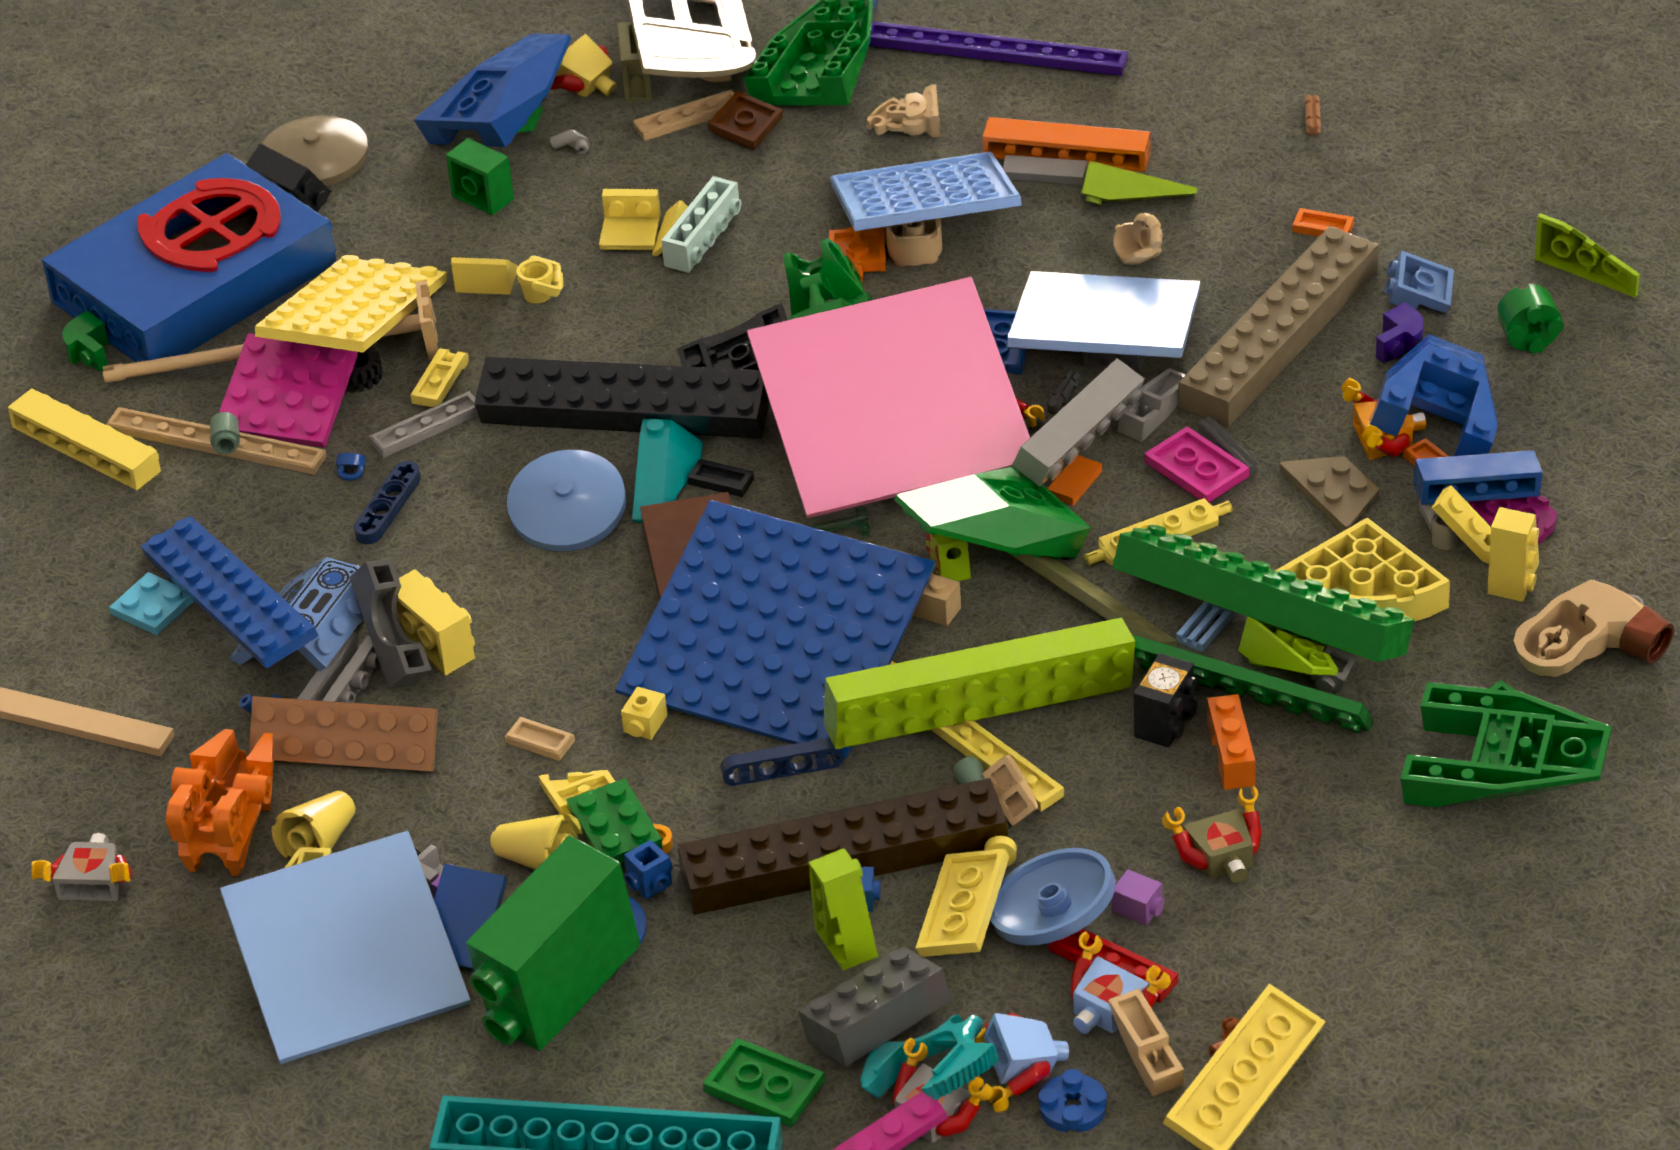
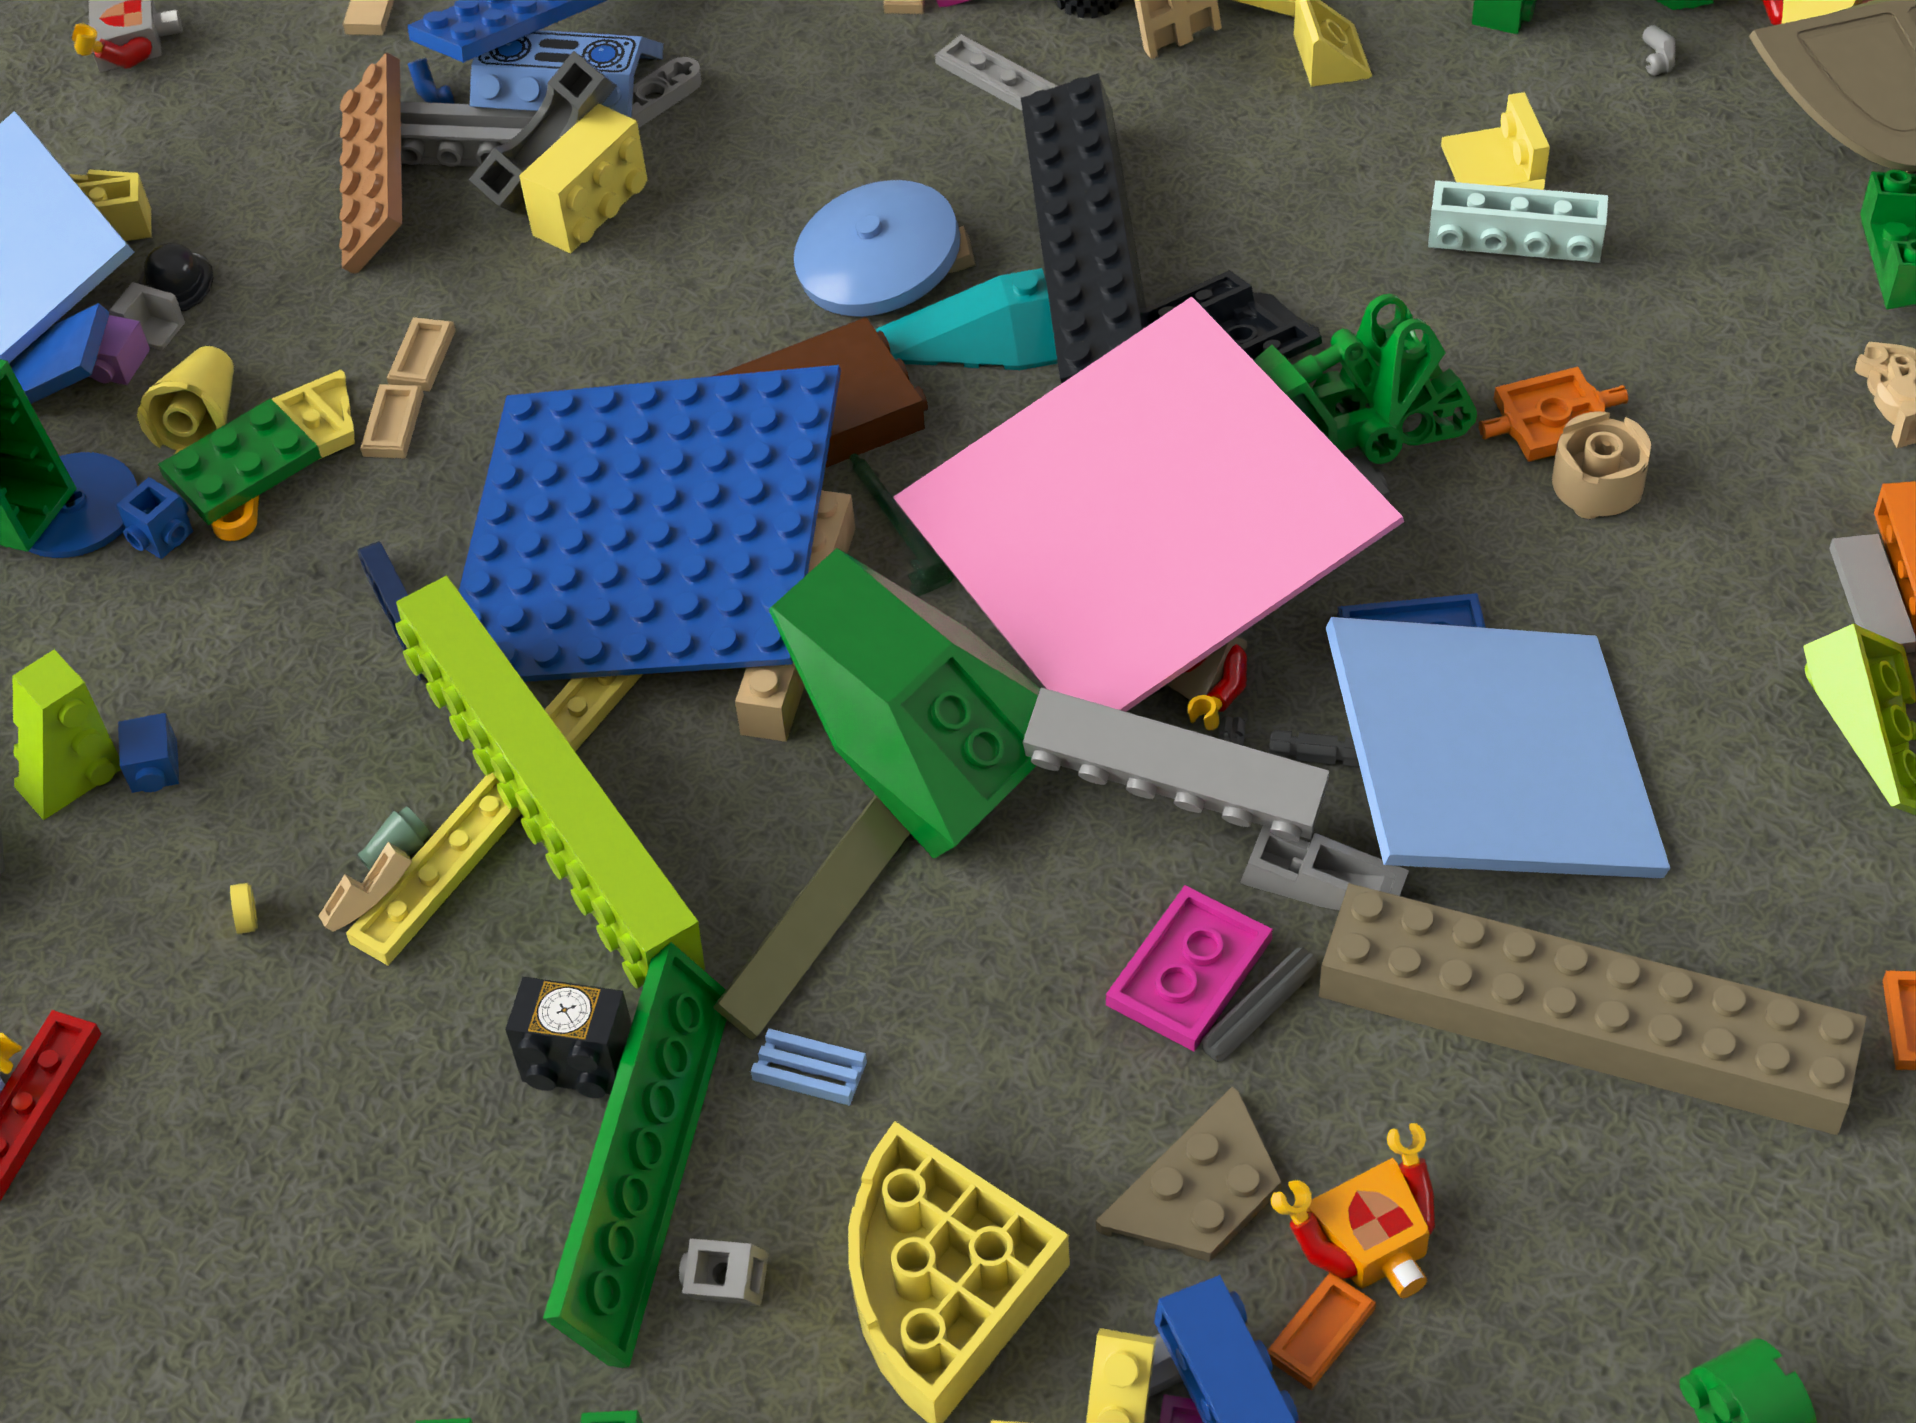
camera: 75 degrees right, 10 degrees up
orange piece [166,729,274,876] -> none
light yellow cone [272,791,356,858] -> none
blue tile [336,453,366,481] -> none
dark blue beam [354,461,421,544] -> none
light yellow plate [411,348,469,407] -> none
light yellow piece [516,255,564,304] -> none
light yellow brick [621,687,668,740] -> none
tan tile [633,89,735,141] -> none
dark brown brick [677,778,1008,915] -> none
black tile [688,459,754,497] -> none
reddish brown plate [708,91,783,150] -> none
light blue tile [830,151,1022,231] -> none
light yellow plate [916,848,1010,957] -> none
medium blue dish [990,848,1116,945] -> none
orange tile [1047,455,1102,506] -> none
light yellow plate [1084,498,1233,566] -> none
medium lavender brick [1112,870,1165,925] -> none
tan hair [1113,213,1163,266] -> none
green brick [1113,525,1415,662] -> none
torso [1162,786,1262,883] -> none
orange arch [1207,694,1256,790] -> none
lime wedge [1238,617,1339,675] -> none
blue wedge [1370,334,1498,456] -> none
dark purple brick [1376,302,1424,364] -> none
medium blue plate [1384,250,1454,313] -> none
none -> tan tile [361,384,424,458]

